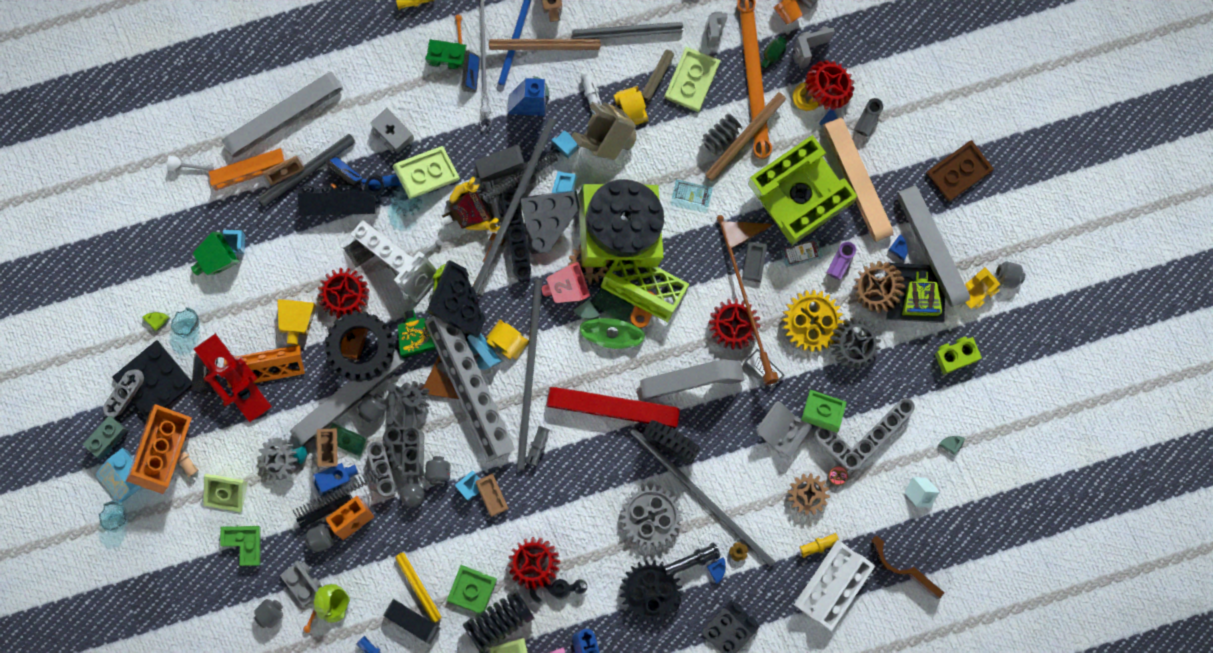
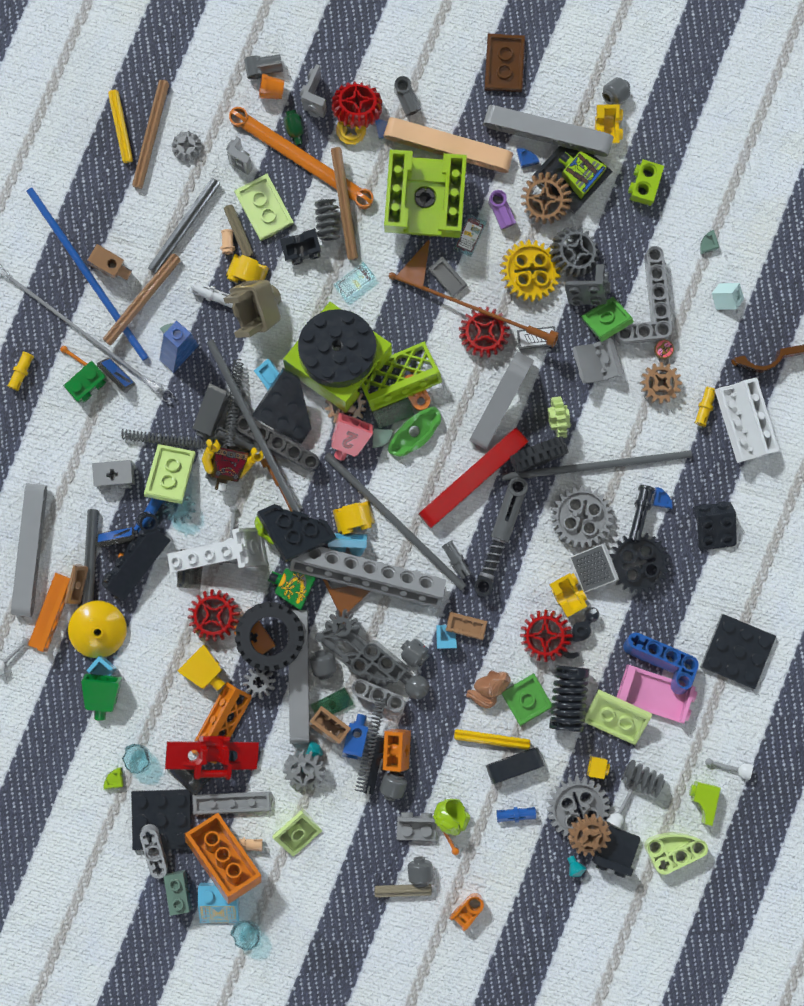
camera: 50 degrees left, 5 degrees up
bright green plate [220,526,261,566] -> none
medium azure panel [551,131,580,159] -> none
pearl gold plate [729,542,748,562] -> none
none -> yellow dish [68,601,127,658]
none -> dark grey piece [121,429,215,449]
none -> light grey tile [193,791,271,815]
none -> light nougat pin [220,229,235,255]
none -> light grey gear [243,668,276,699]
none -> black cylinder [280,228,321,265]
none -> dark tan axle [374,884,432,898]
none -> nougat hair [466,670,511,709]
none -> piece [473,477,528,597]
none -> yellowish green gear [548,396,571,438]
none -> yellow cylinder [549,573,587,617]
none -> dark grey bracket [565,264,611,306]
none -> tile [570,543,619,593]

